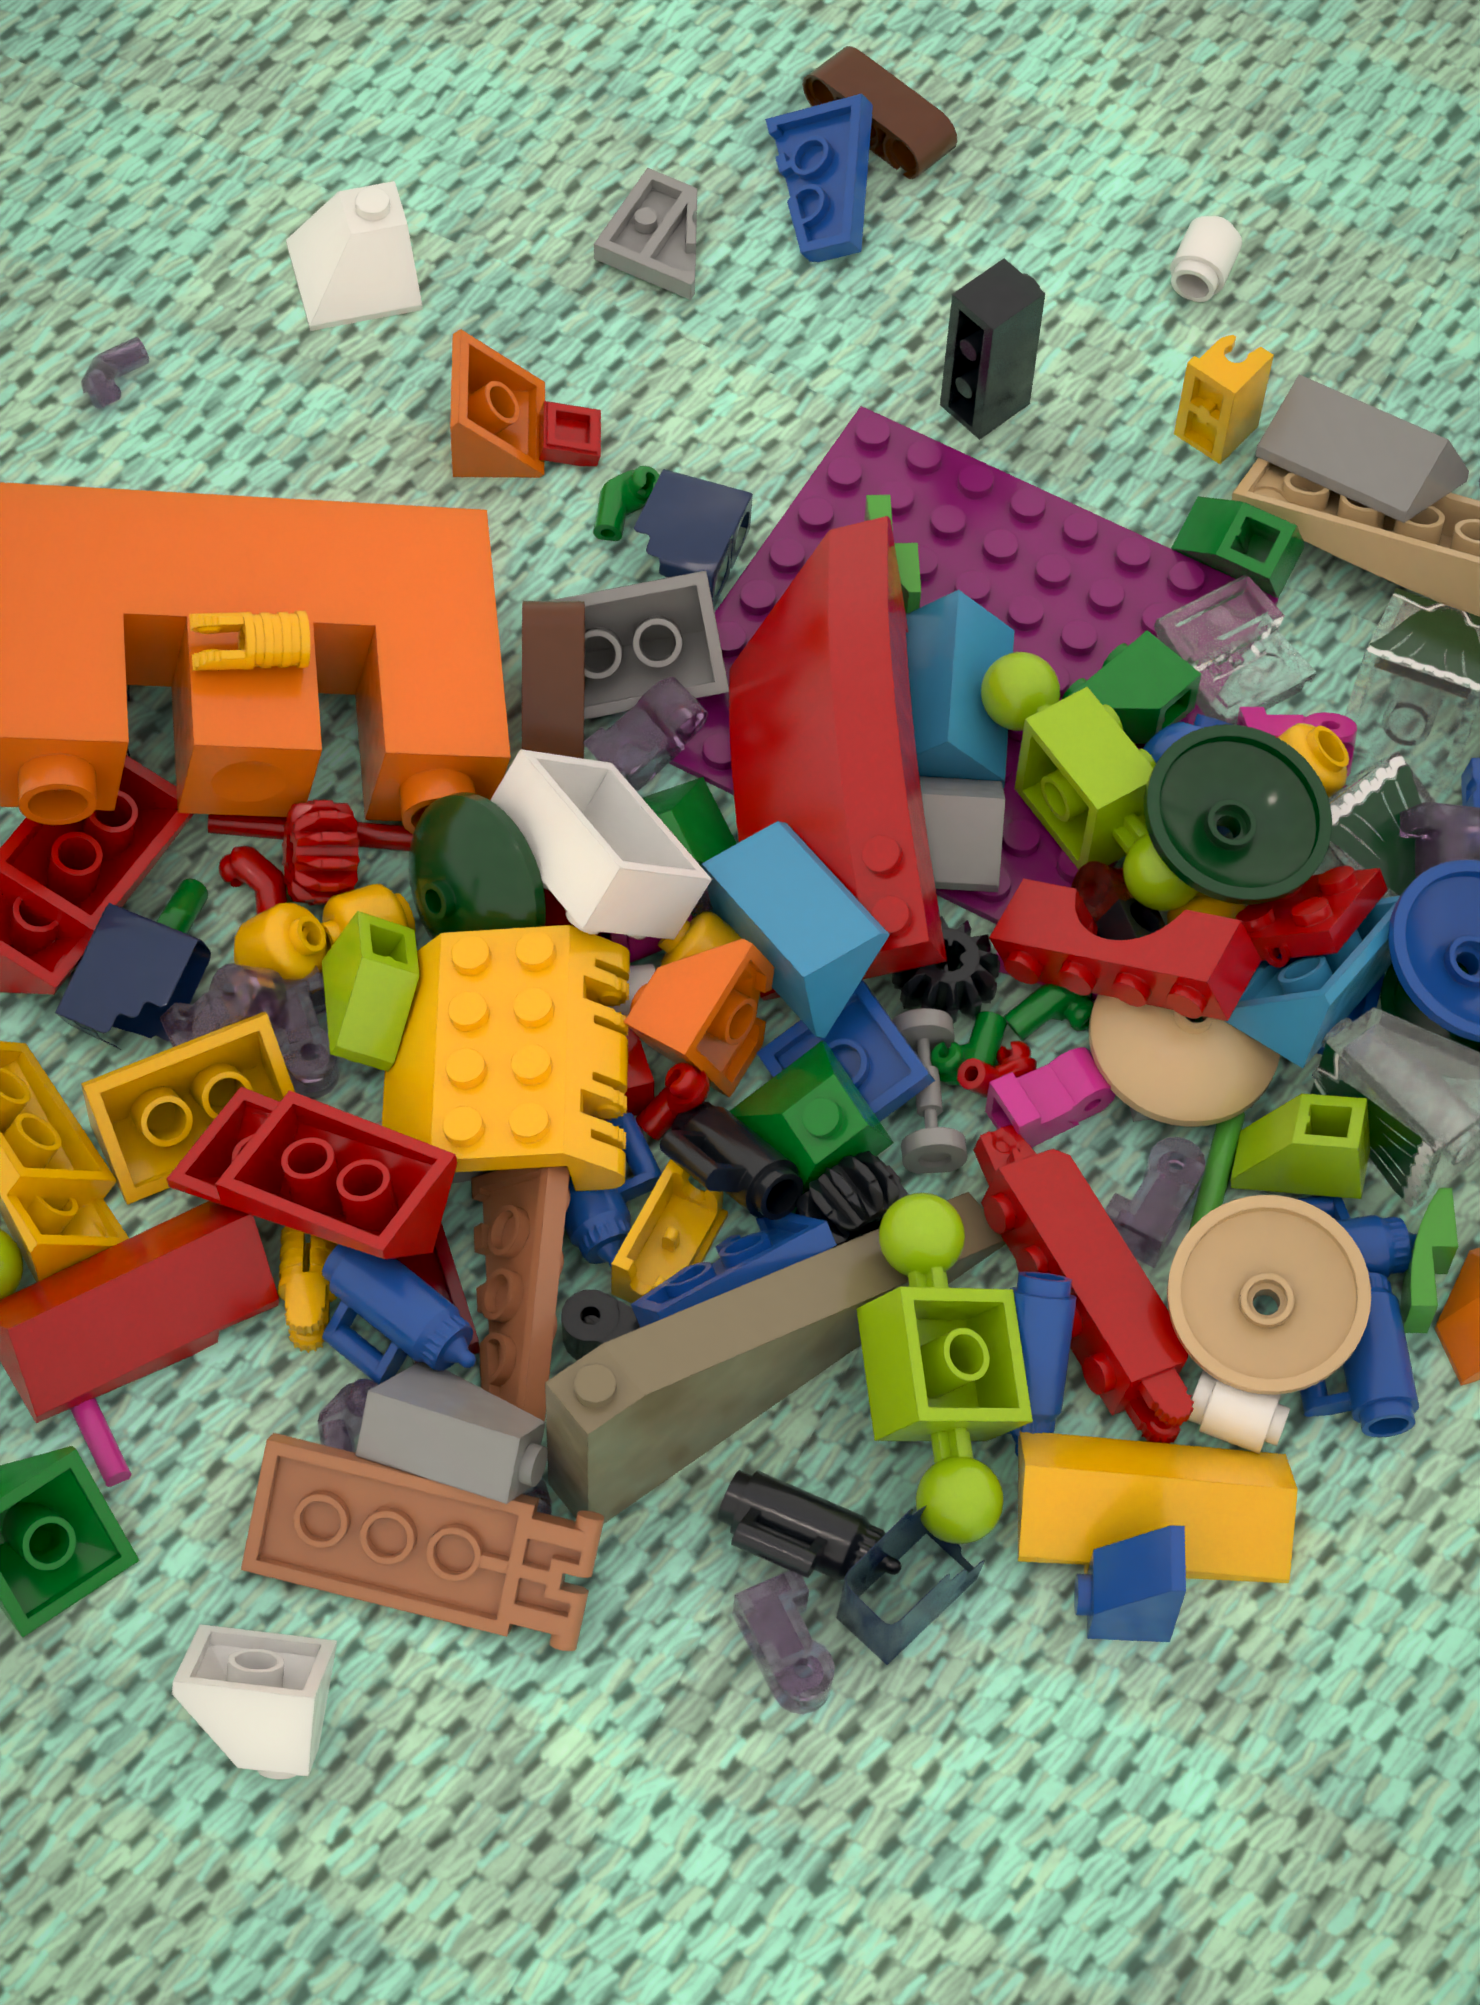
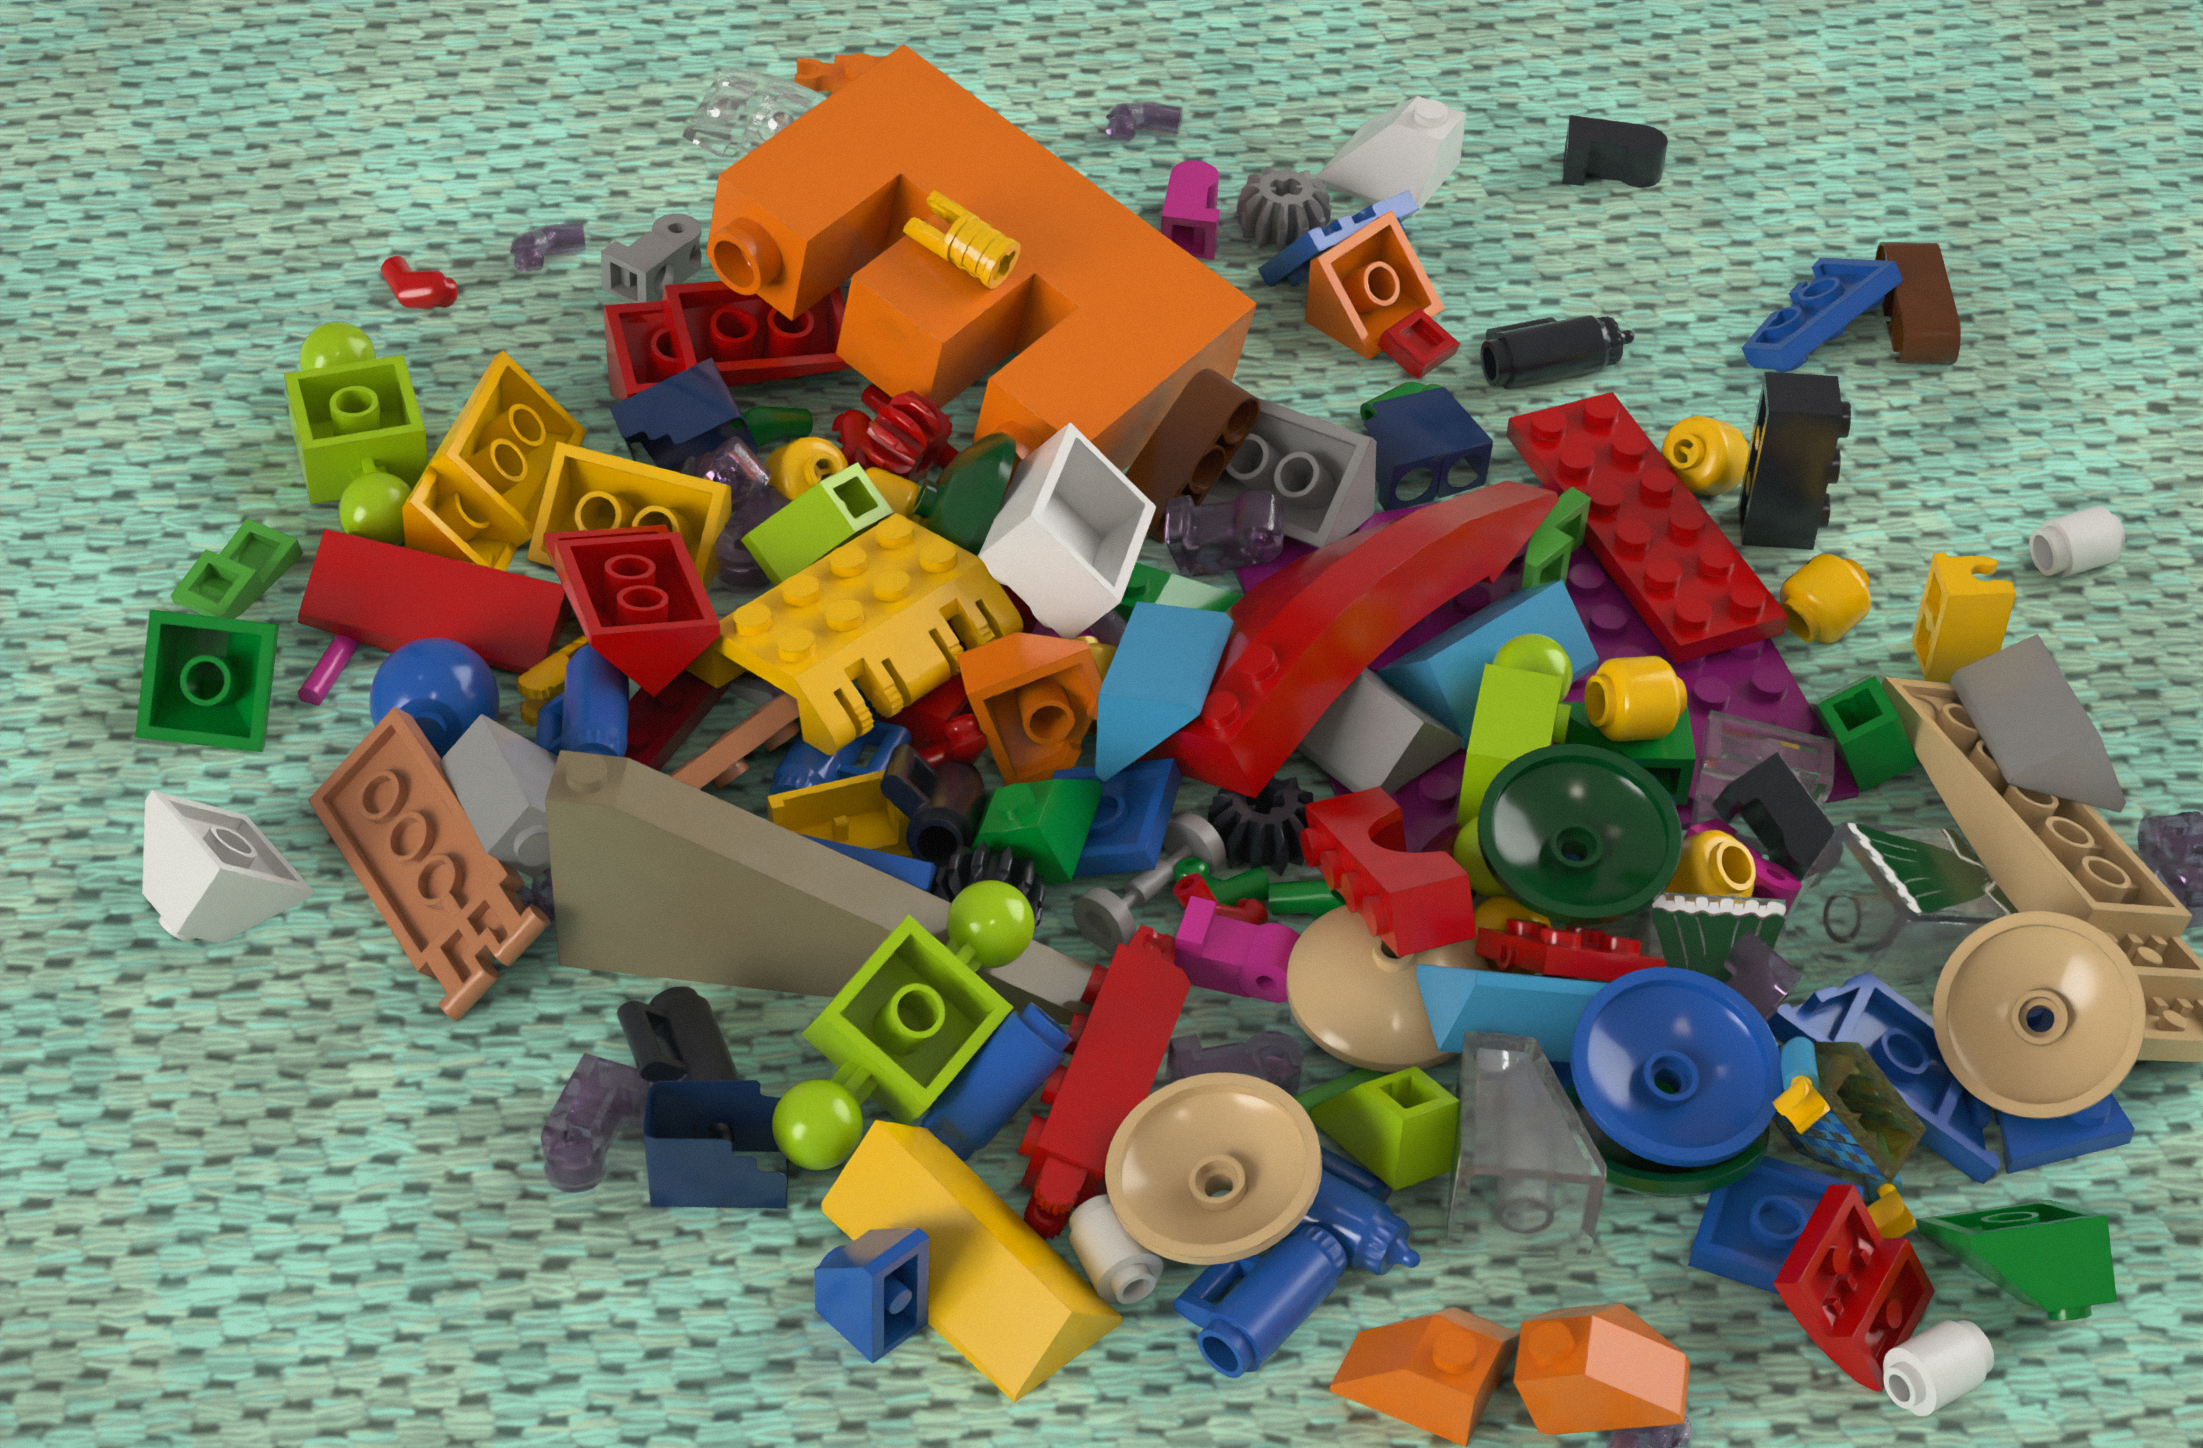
camera: 45 degrees right, 15 degrees down
light grey wing [594,168,697,300] -> none
bright green slope [1400,1188,1458,1333] -> none
none -> blue brick [369,637,500,759]
none -> dark pink leg [1160,161,1220,260]
none -> light grey gear [1237,166,1332,252]
none -> blue wing [1258,190,1419,287]
none -> black piece [1480,315,1634,389]
none -> red plate [1506,392,1788,664]
none -> black leg [1562,115,1668,188]
none -> yellow head [1584,656,1687,742]
none -> yellow head [1661,415,1749,496]
none -> black leg [1712,752,1839,885]
none -> yellow head [1779,553,1871,644]

